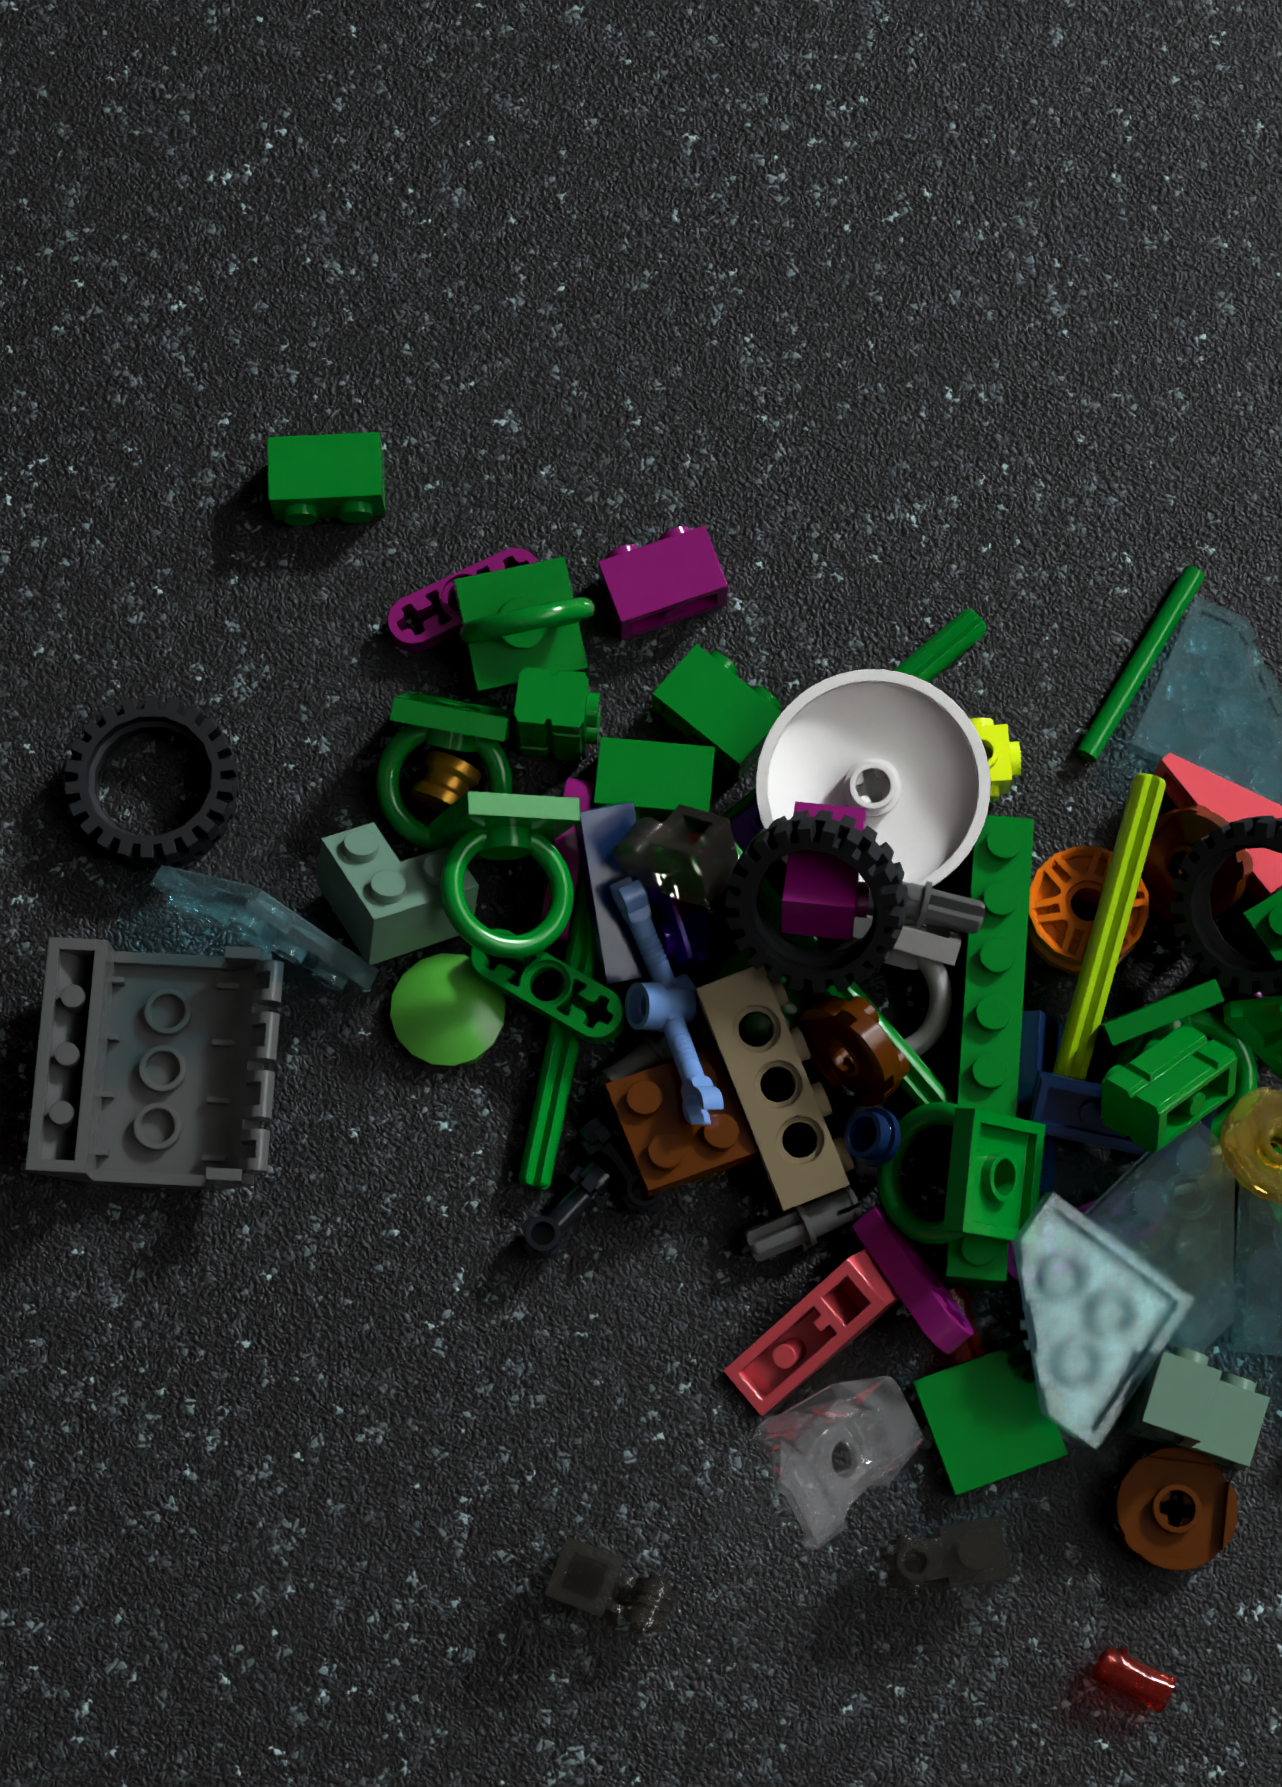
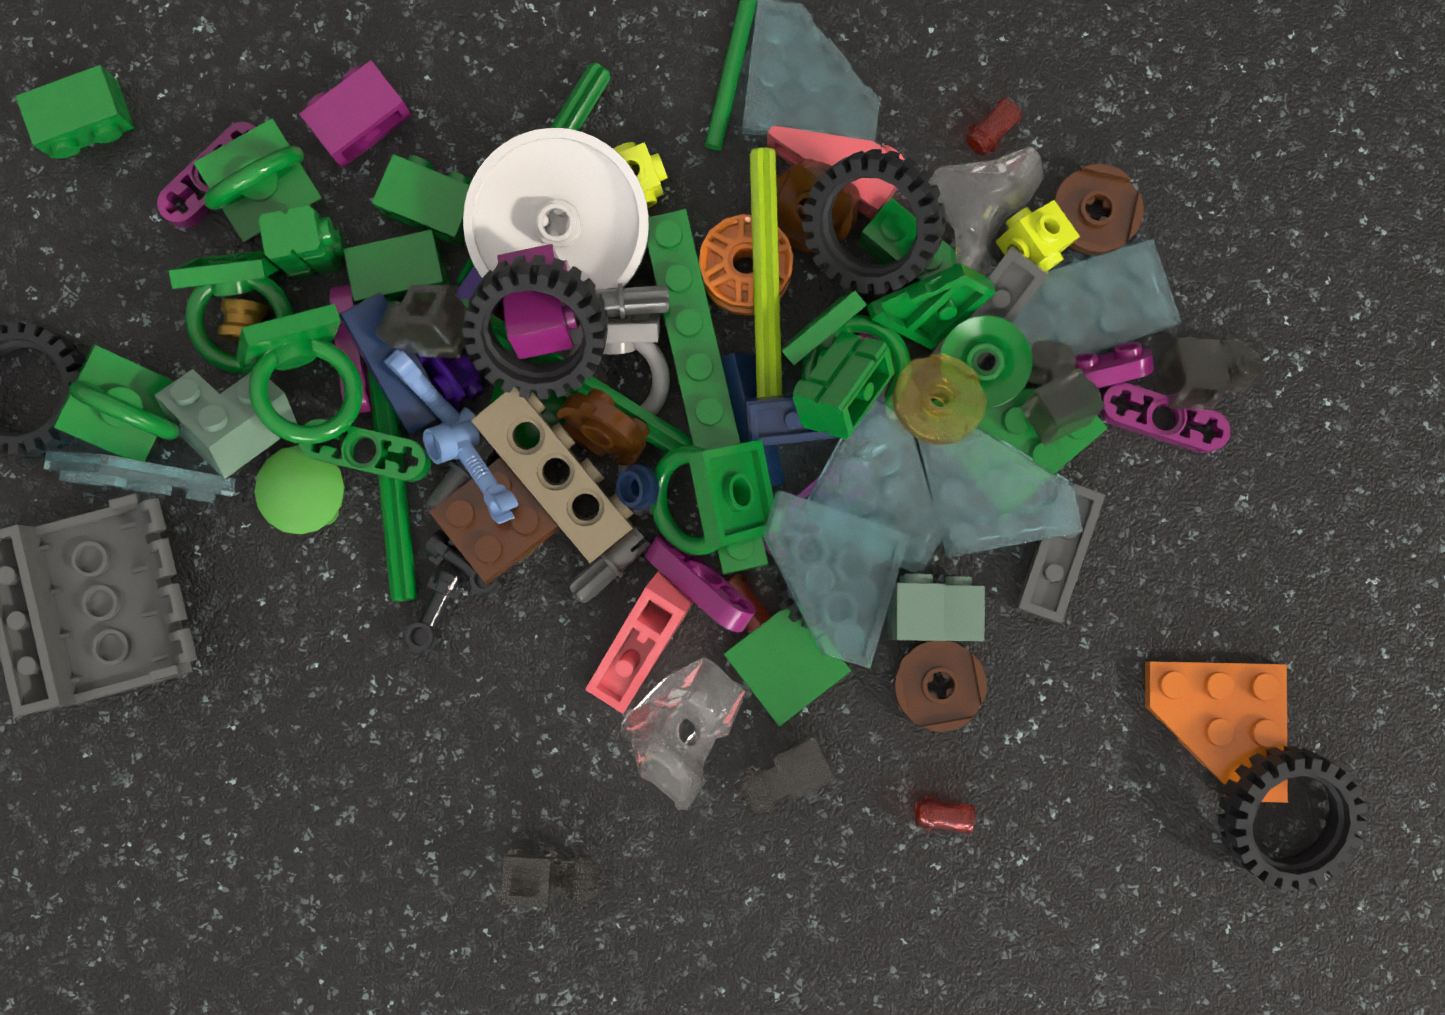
camera: 15 degrees left, 10 degrees up
none -> green tile [52,344,180,466]

